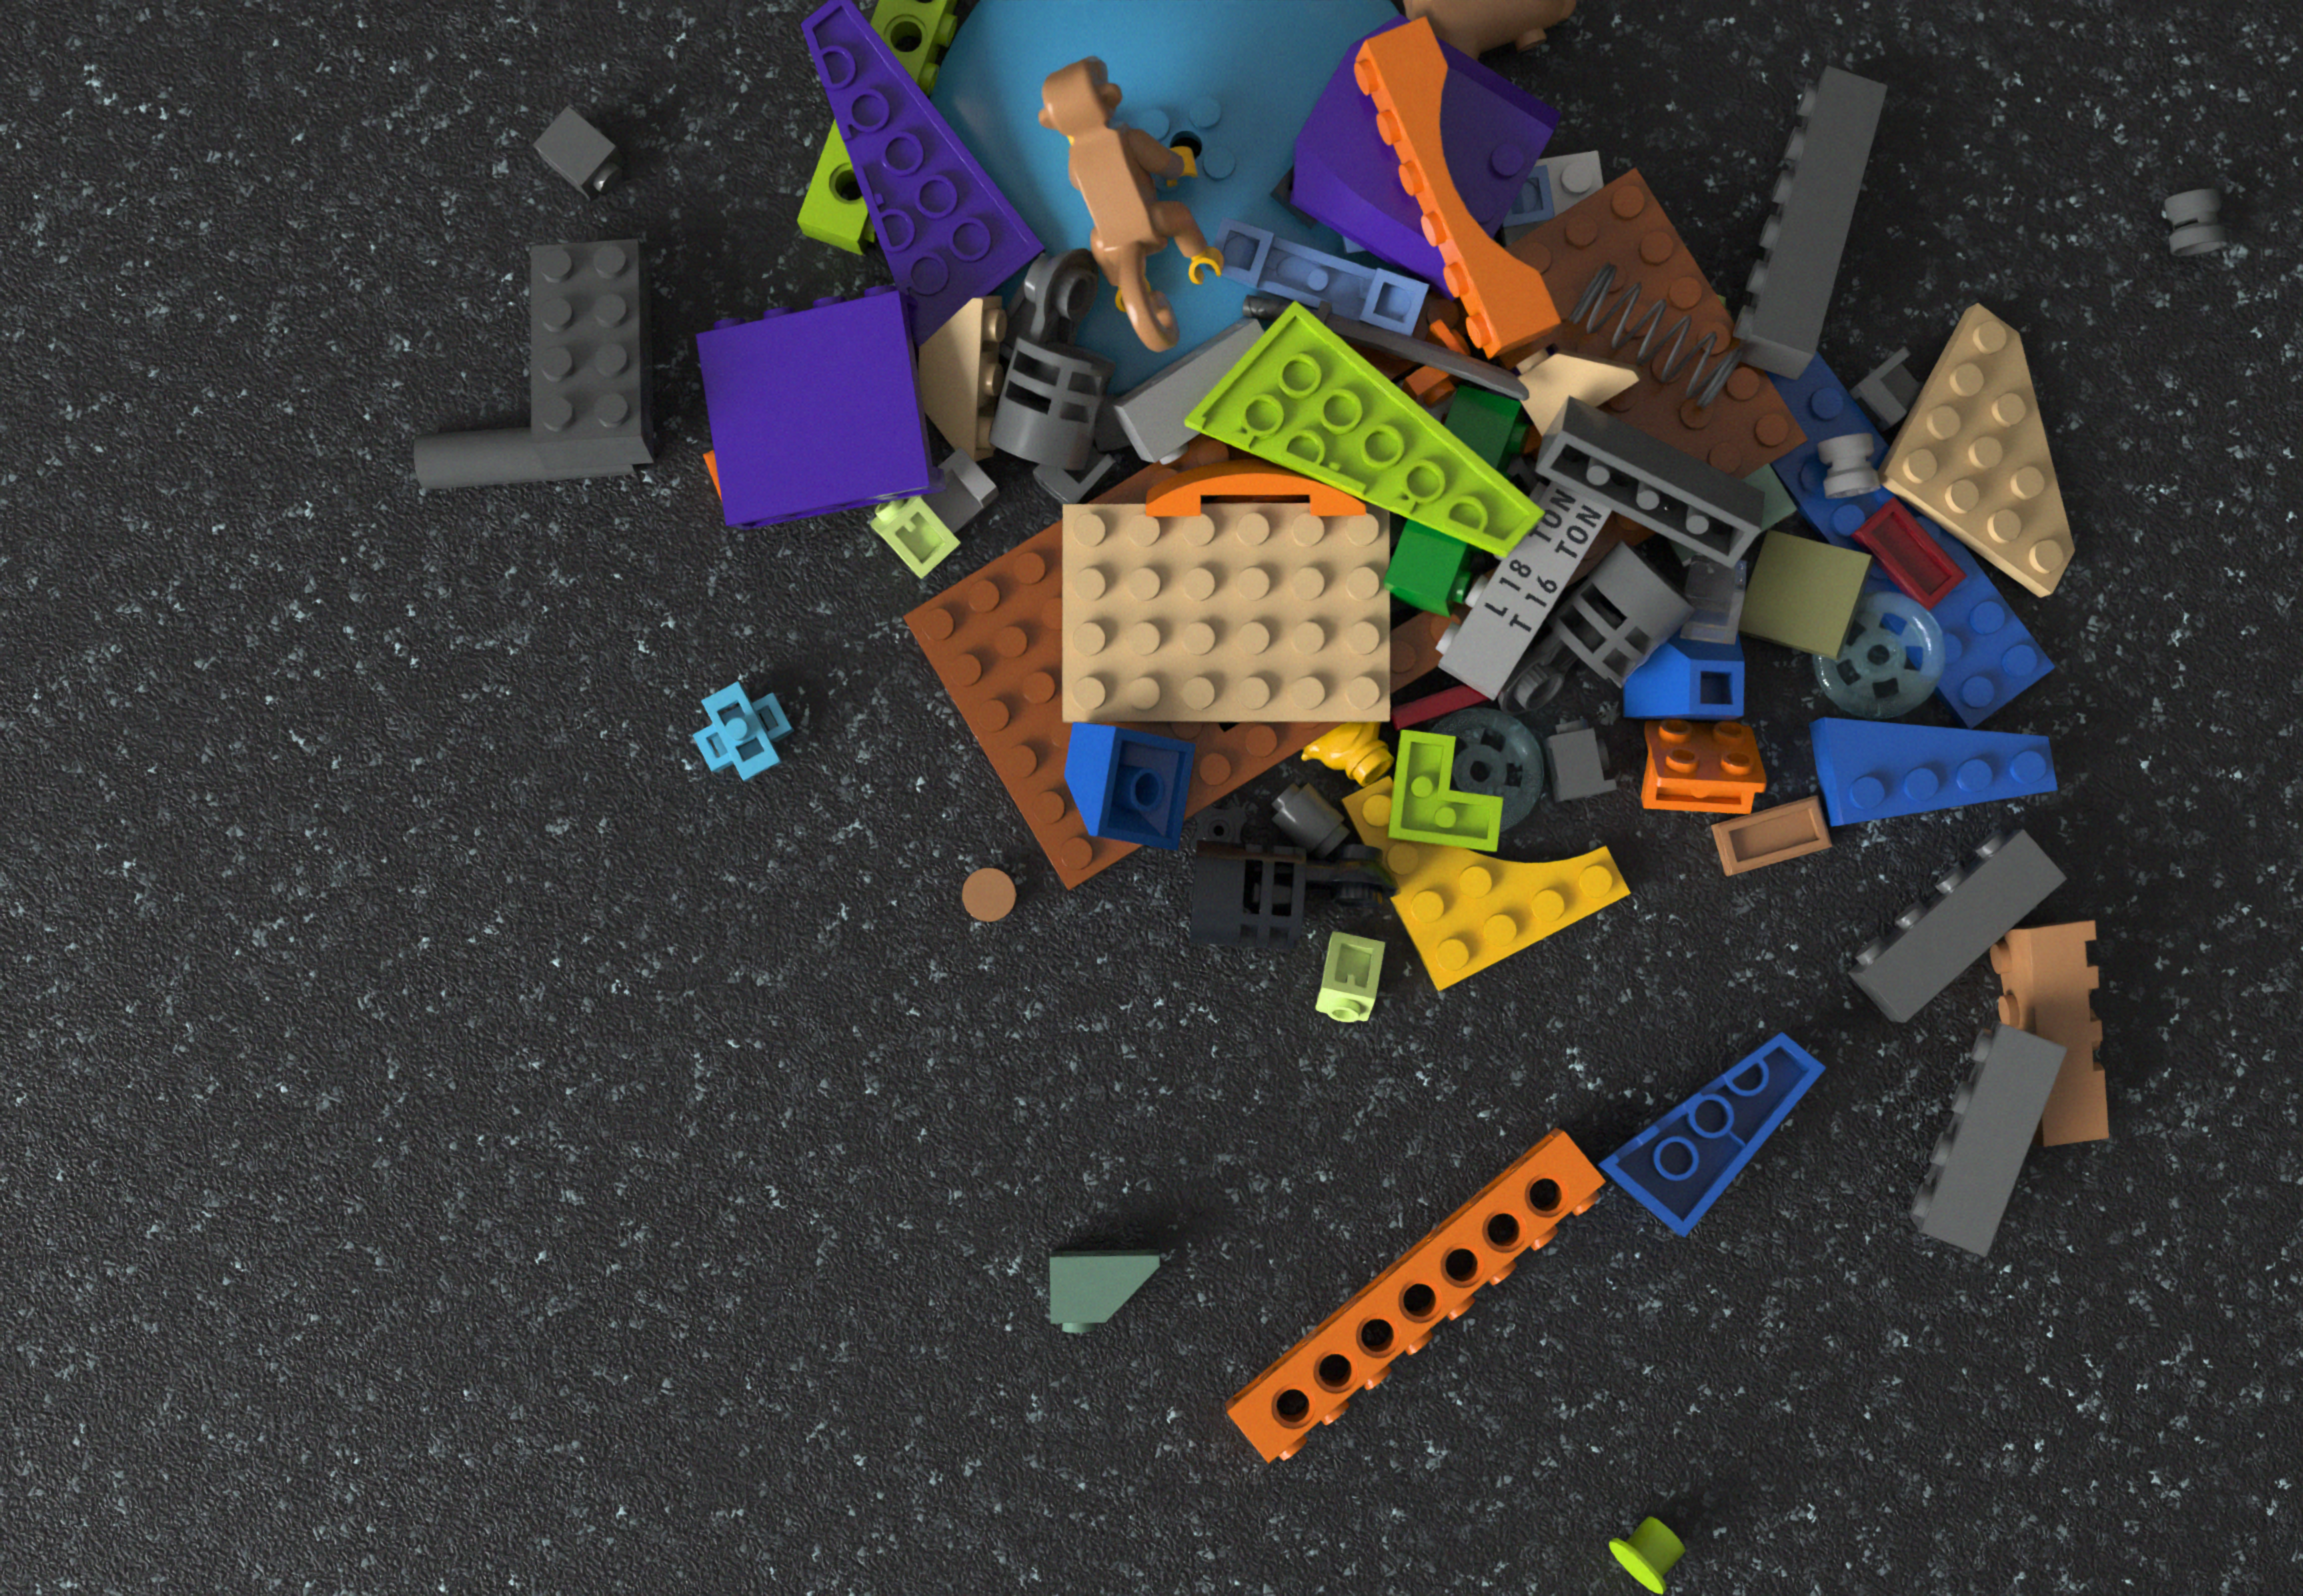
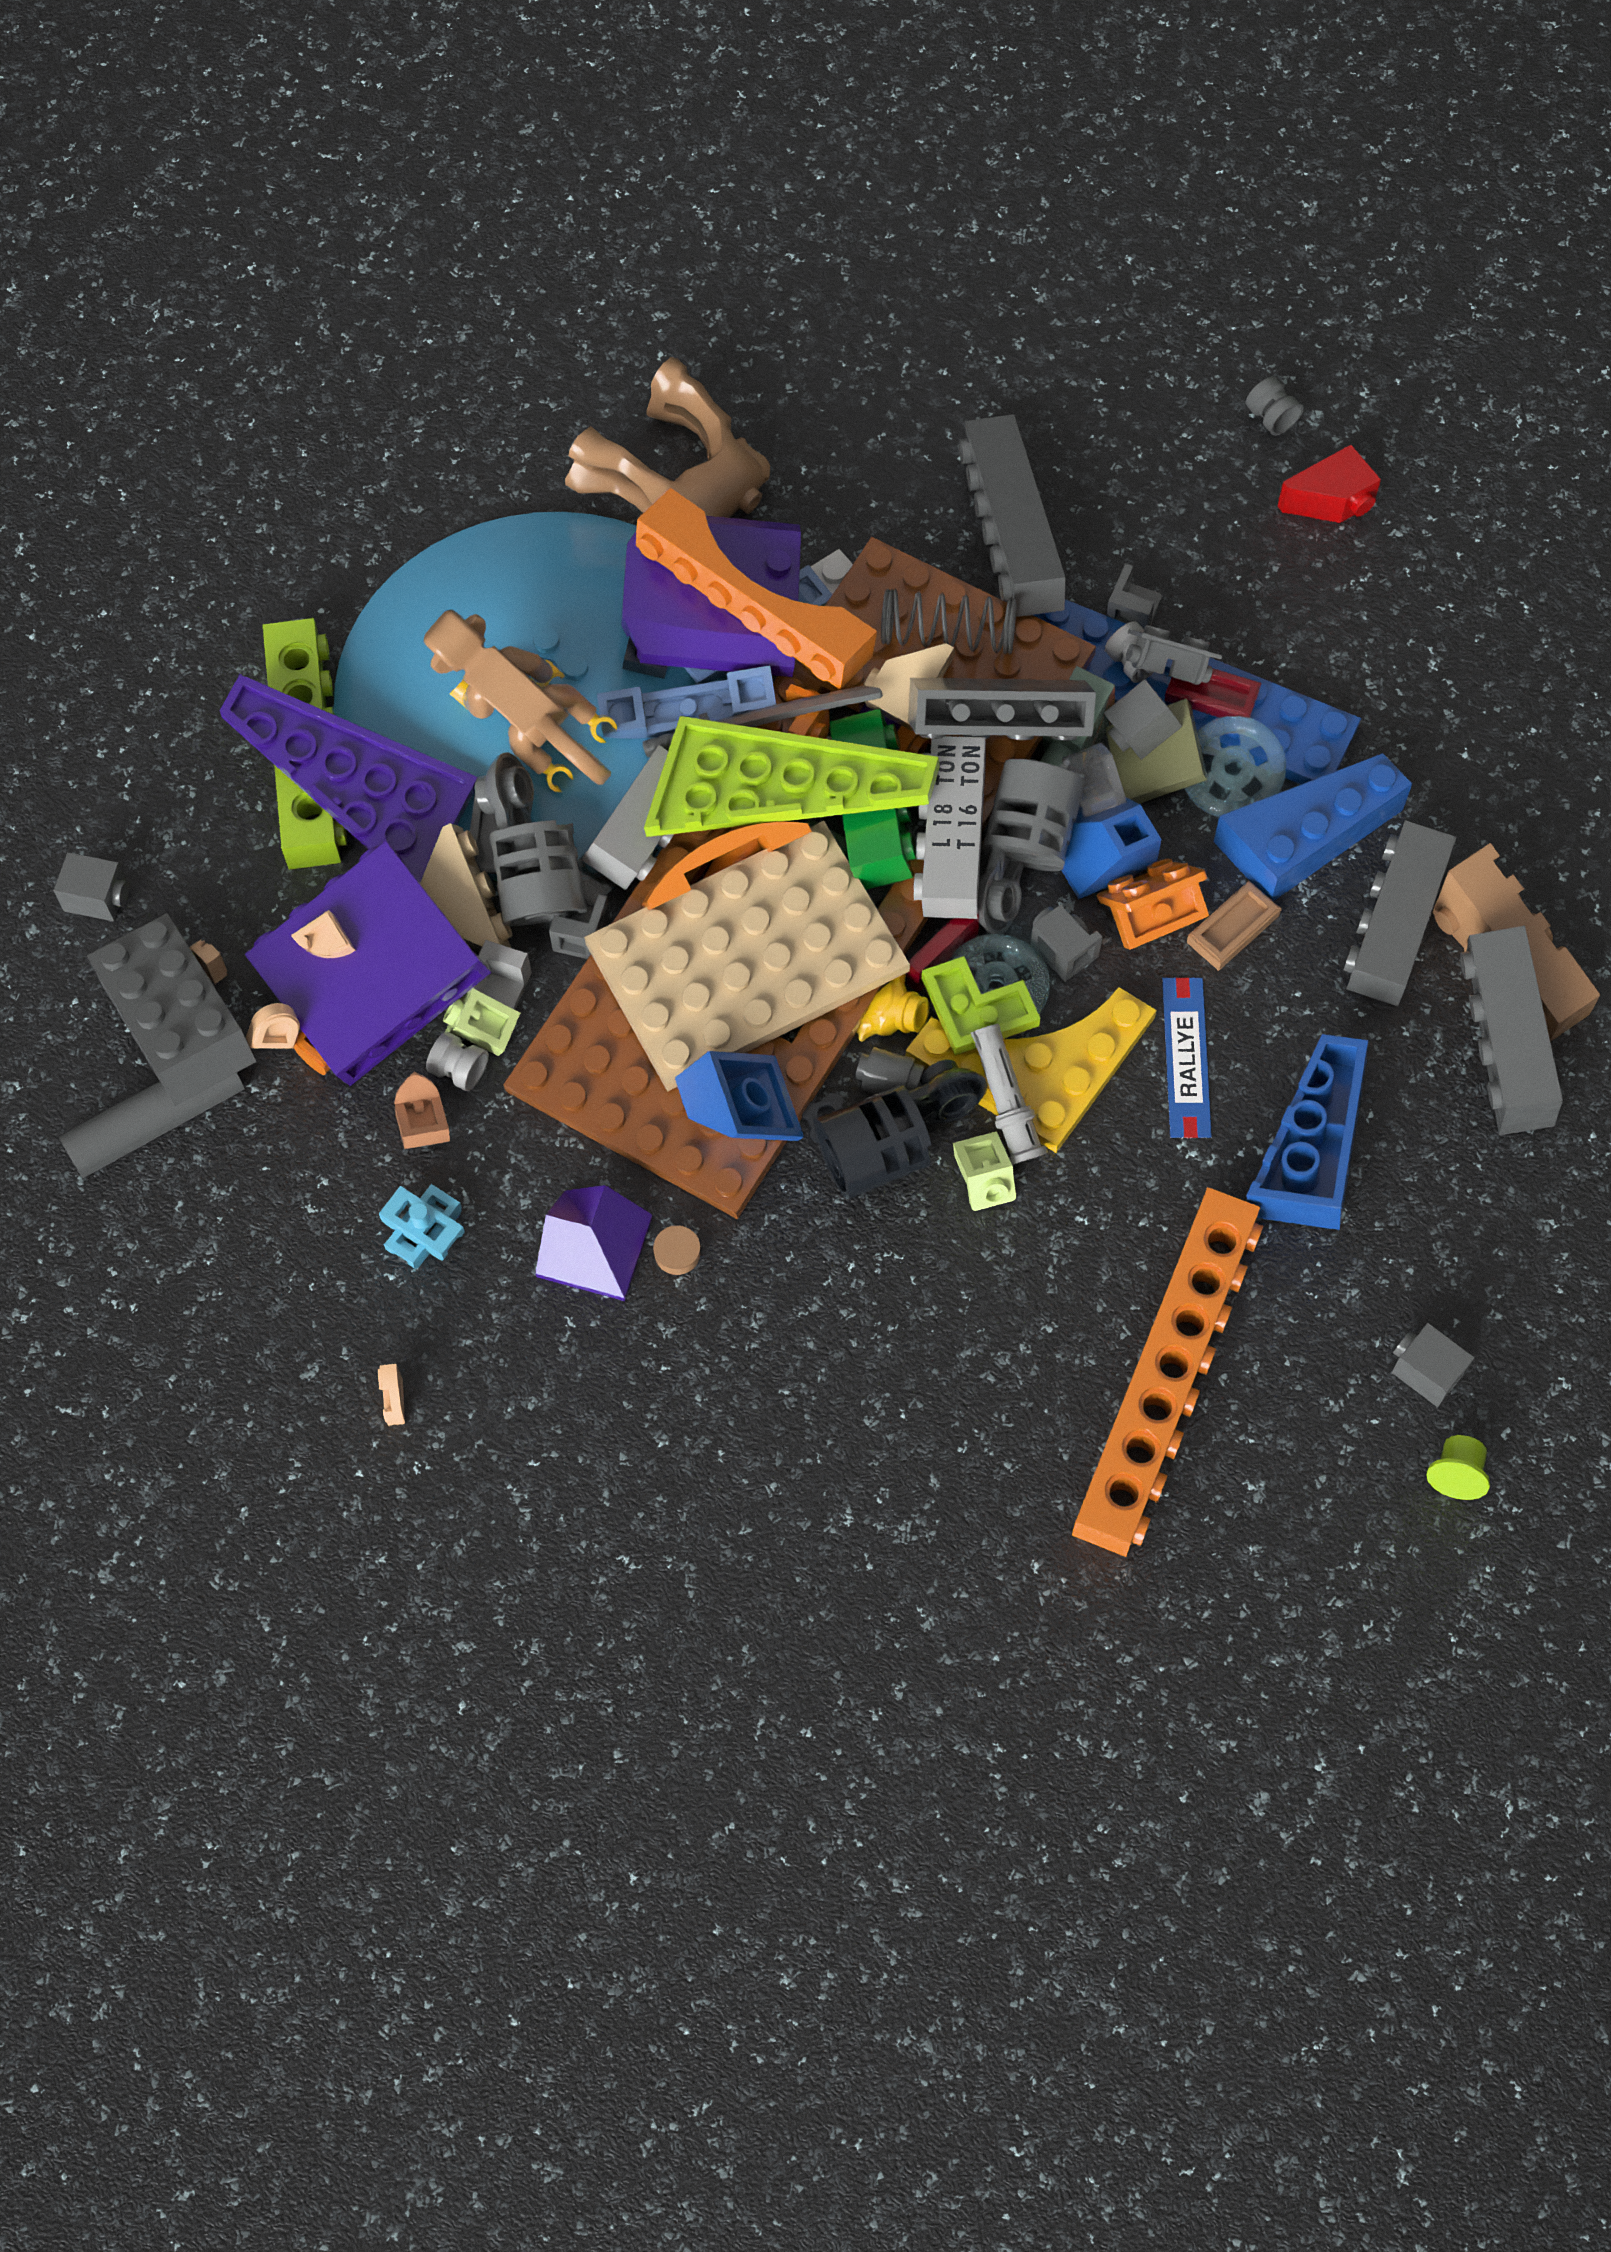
camera: 25 degrees left, 20 degrees down
sand green slope [1050,1249,1160,1333] -> none
tan plate [1877,303,2075,598] -> none
none -> light nougat tile [189,940,227,984]
none -> light nougat tile [246,1003,300,1048]
none -> light nougat tile [291,910,356,958]
none -> light nougat tile [378,1364,405,1426]
none -> nougat plate [394,1072,450,1149]
none -> light grey wheel [426,1031,489,1091]
none -> dark purple slope [535,1185,653,1301]
none -> light grey pin [971,1024,1048,1165]
none -> dark grey brick [1104,679,1182,760]
none -> dark grey hinge [1126,625,1222,685]
none -> sticker [1162,978,1211,1138]
none -> red slope [1277,445,1381,523]
none -> dark grey brick [1392,1323,1474,1407]

